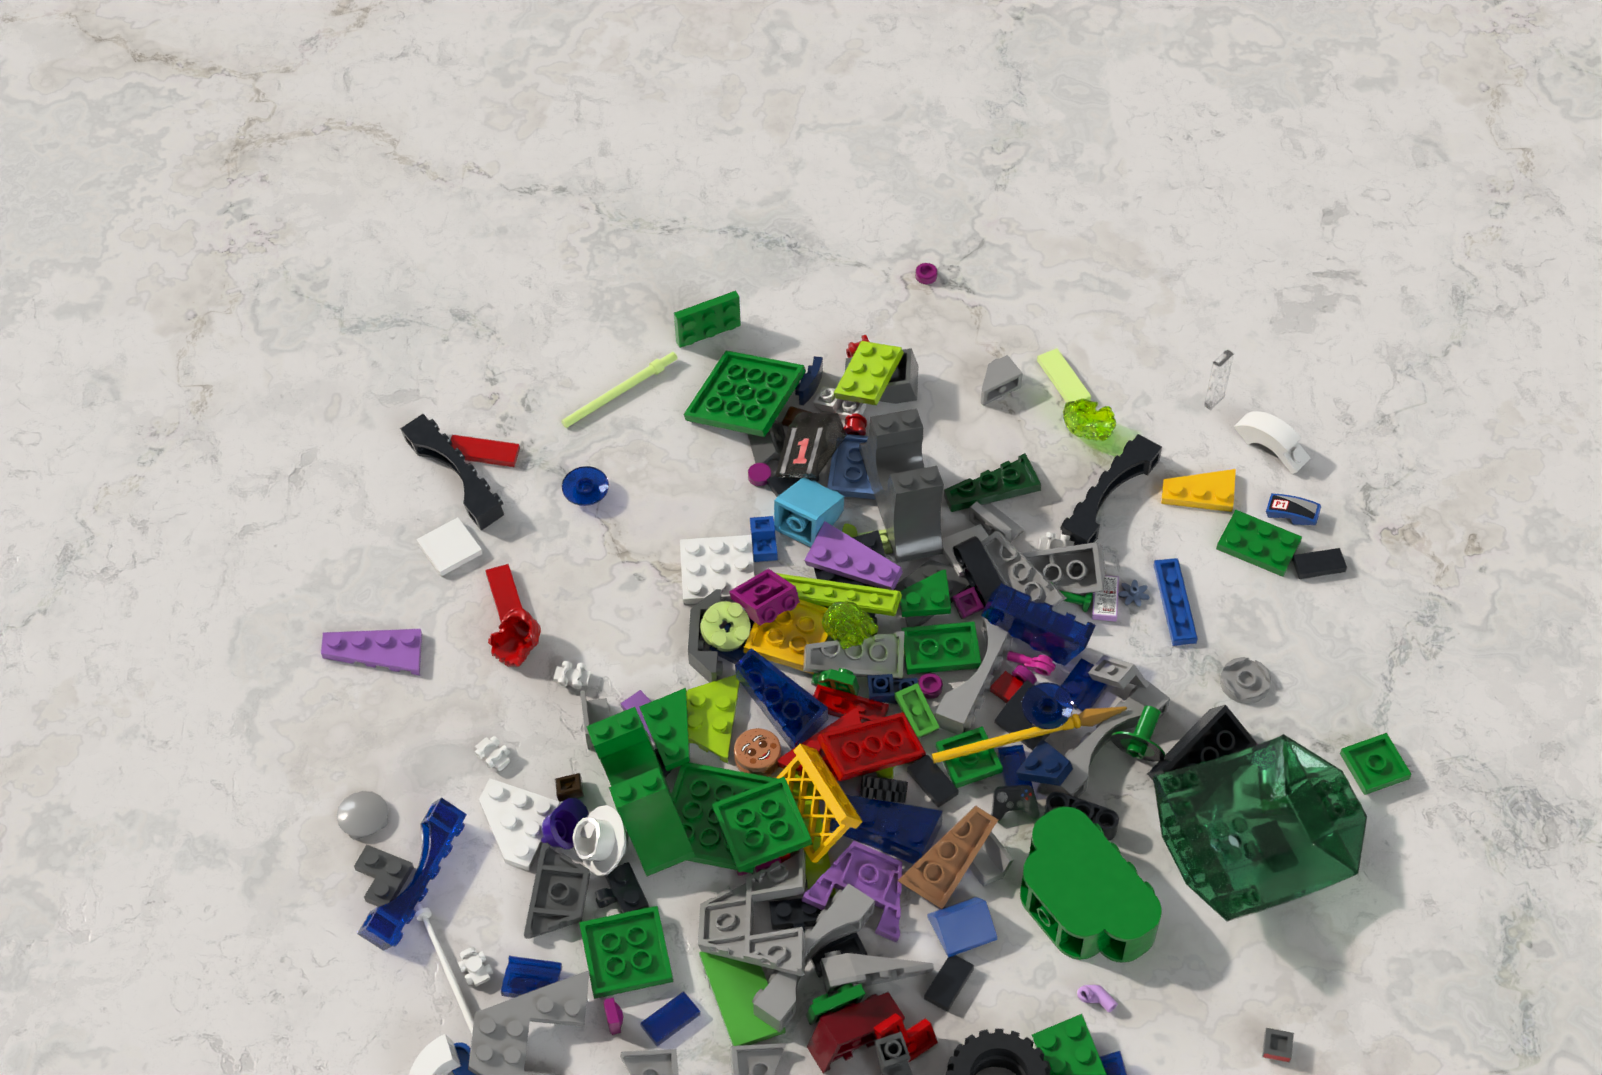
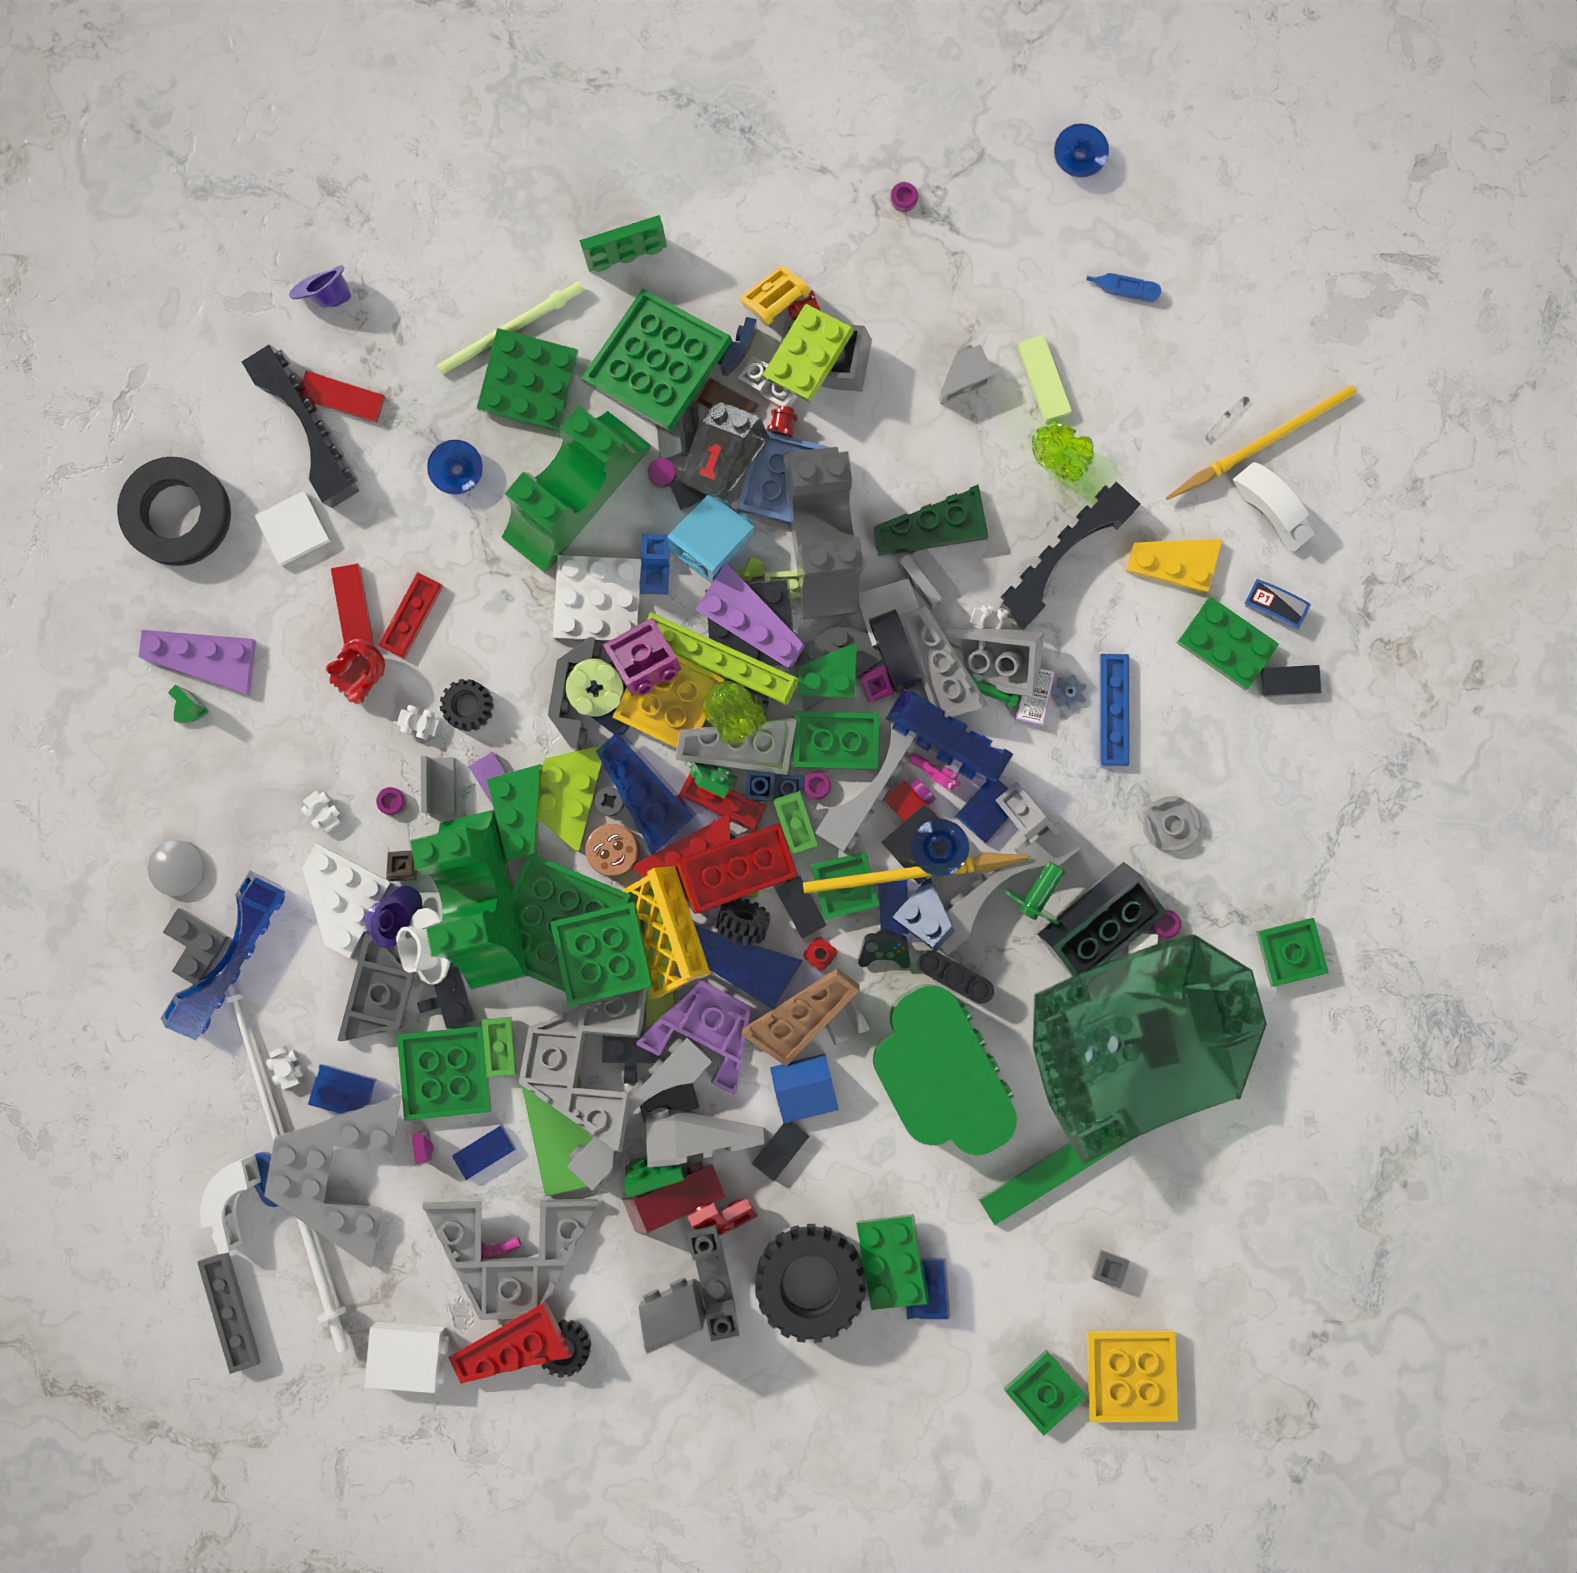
camera: 10 degrees right, 30 degrees up
lavender arm [1077,985,1118,1013] -> none
none -> black tyre [117,456,231,566]
none -> green tile [168,684,209,723]
none -> dark purple piece [289,265,351,308]
none -> magenta tile [376,787,406,816]
none -> red tile [378,572,443,659]
none -> black tyre [440,679,494,732]
none -> green plate [477,328,579,432]
none -> bright green plate [482,1016,517,1077]
none -> green piece [501,405,651,574]
none -> dark grey wheel [595,787,625,816]
none -> yellow plate [739,265,810,326]
none -> red brick [803,937,837,971]
none -> green tile [978,1109,1140,1226]
none -> clear blue dish [1054,123,1109,178]
none -> blue piece [1086,273,1161,302]
none -> yellow piece [1166,385,1356,500]

